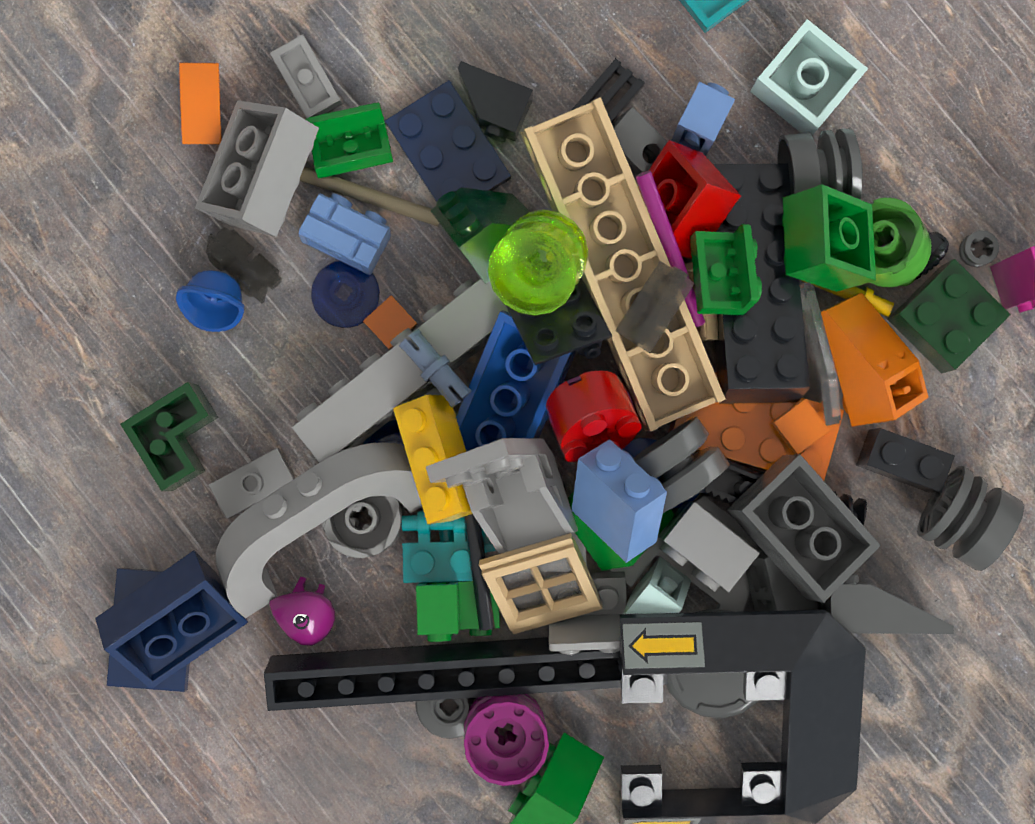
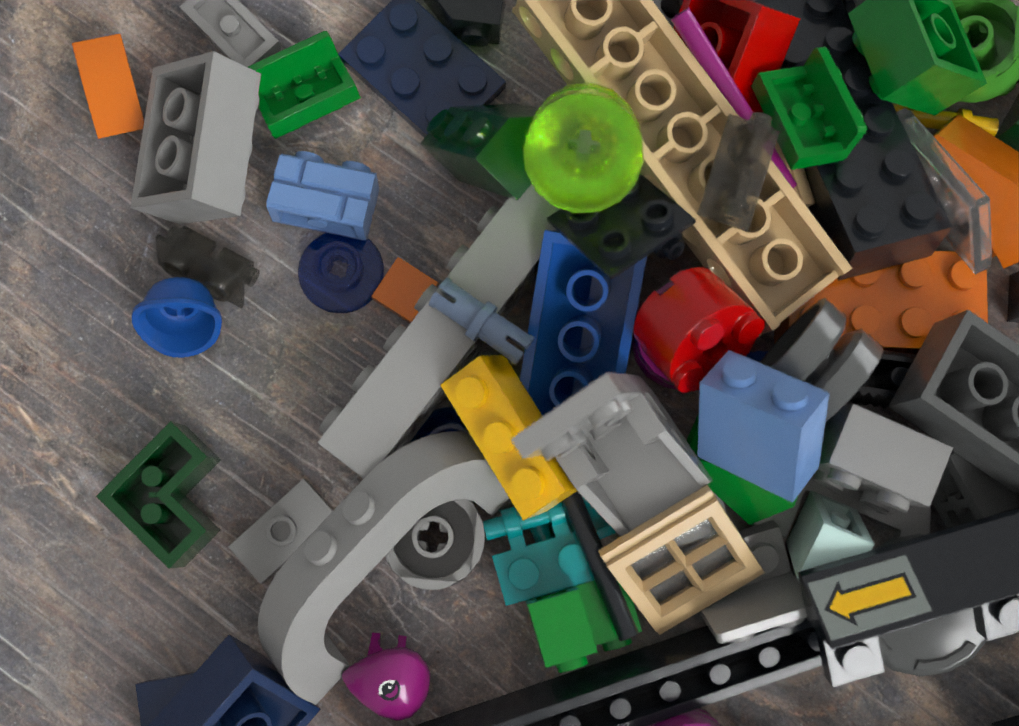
camera: 25 degrees left, 5 degrees down
dark tan bar [300,166,440,227] -> none
orange tile [771,399,830,454] -> none

